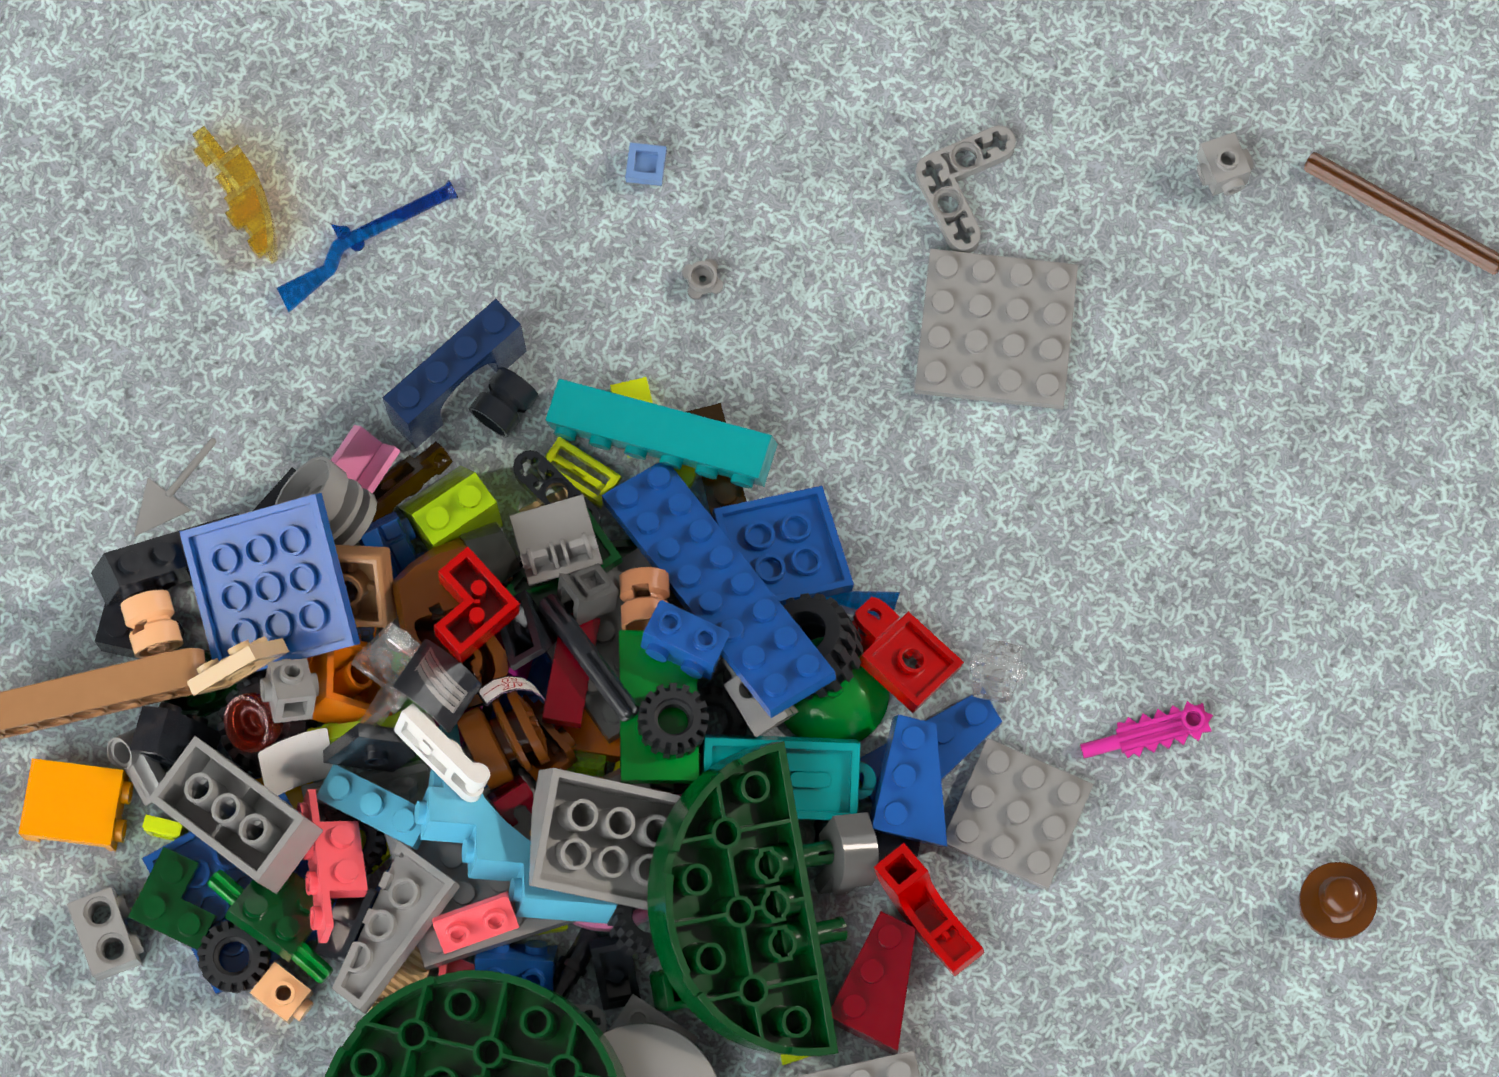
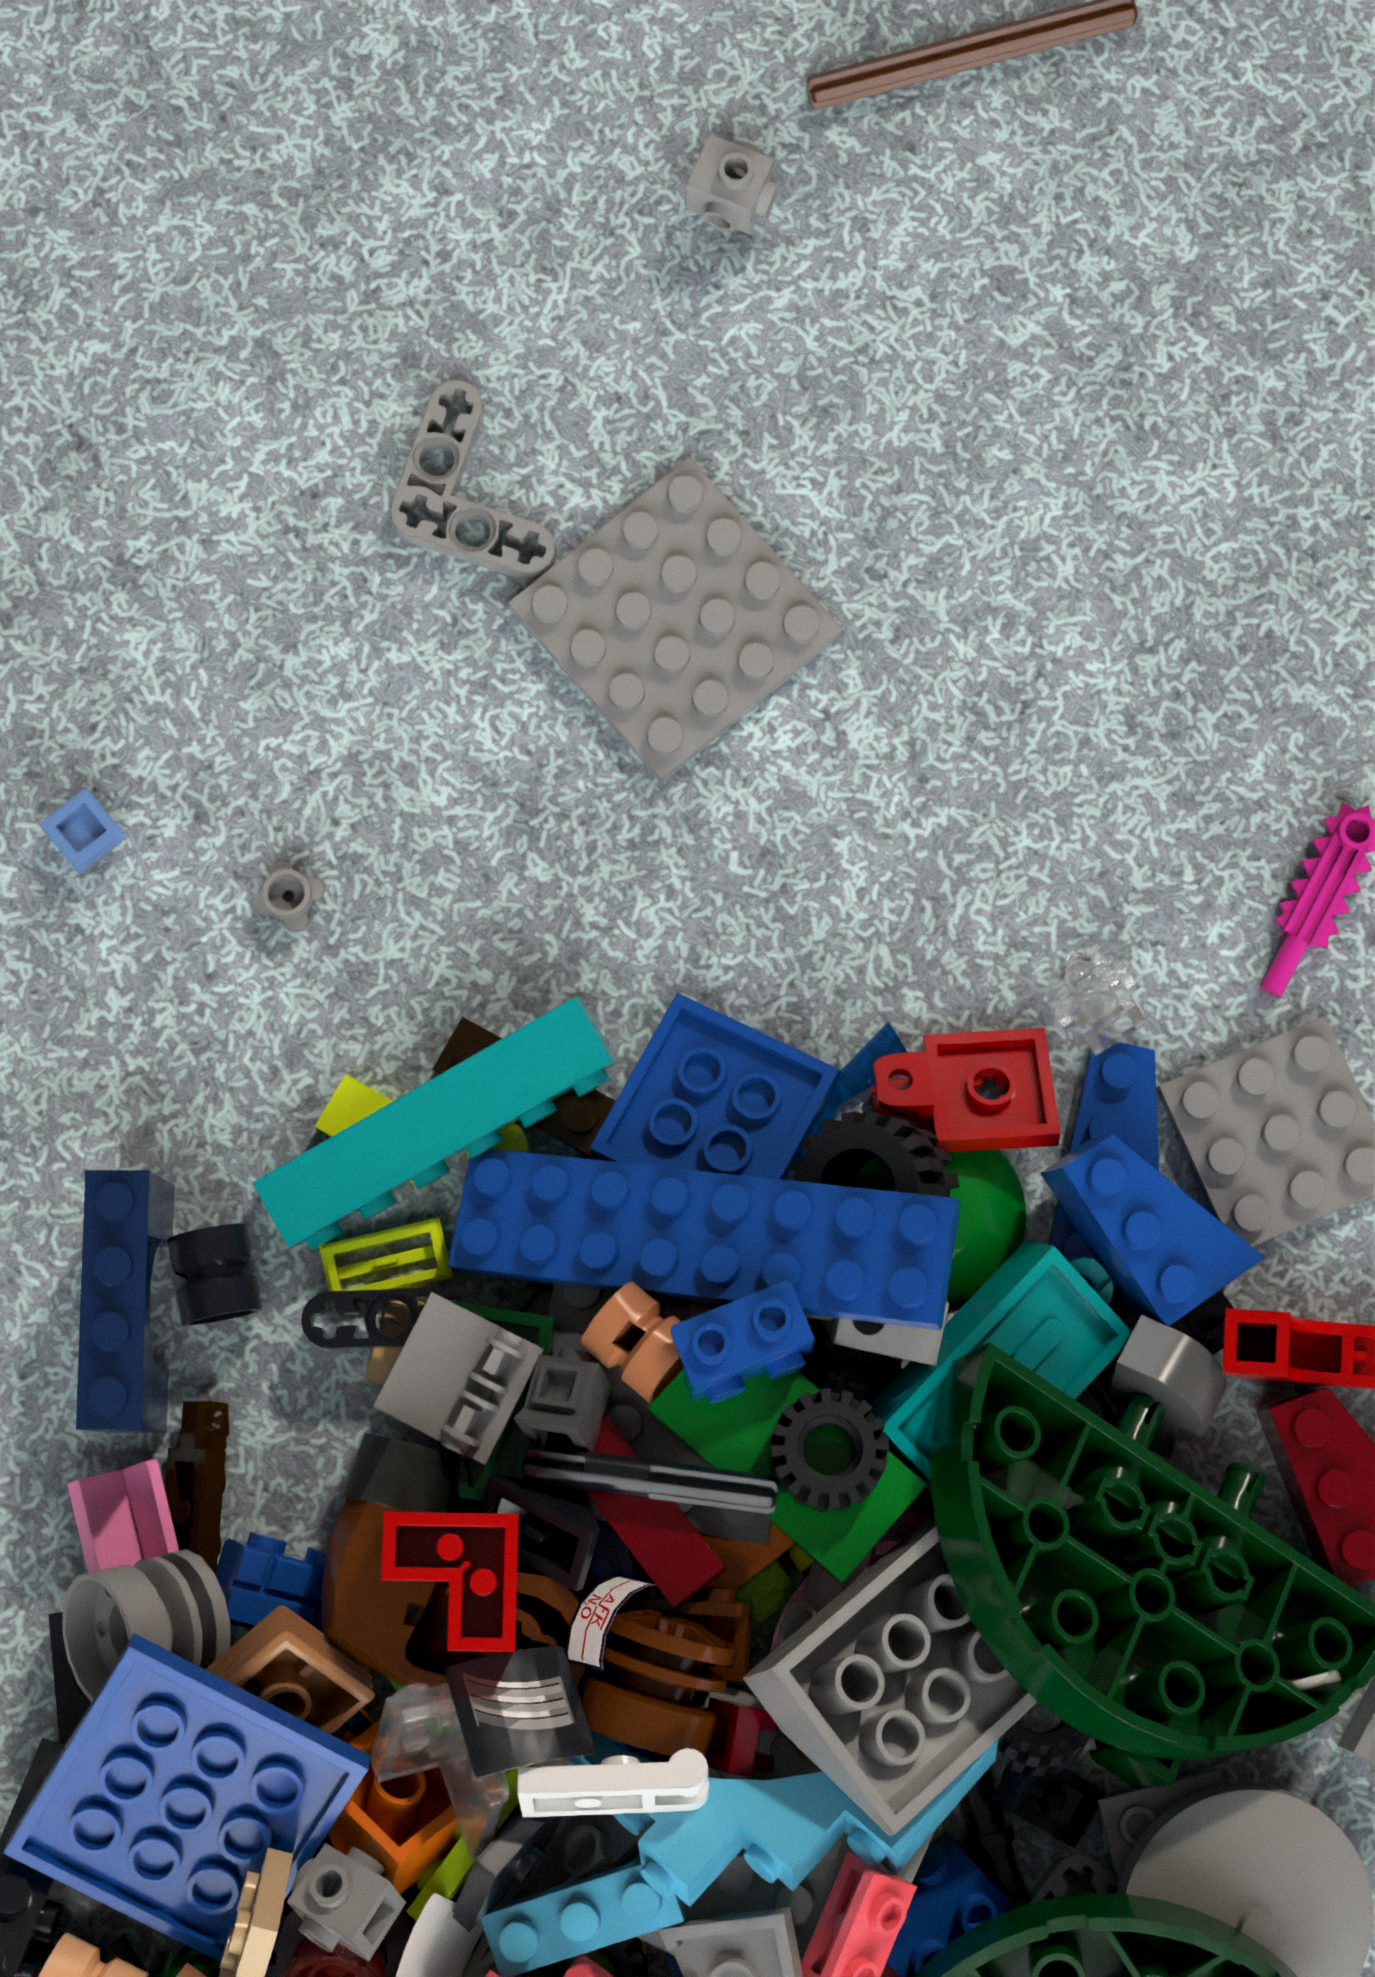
camera: 50 degrees left, 5 degrees up
lime slope [398,465,503,551] -> none

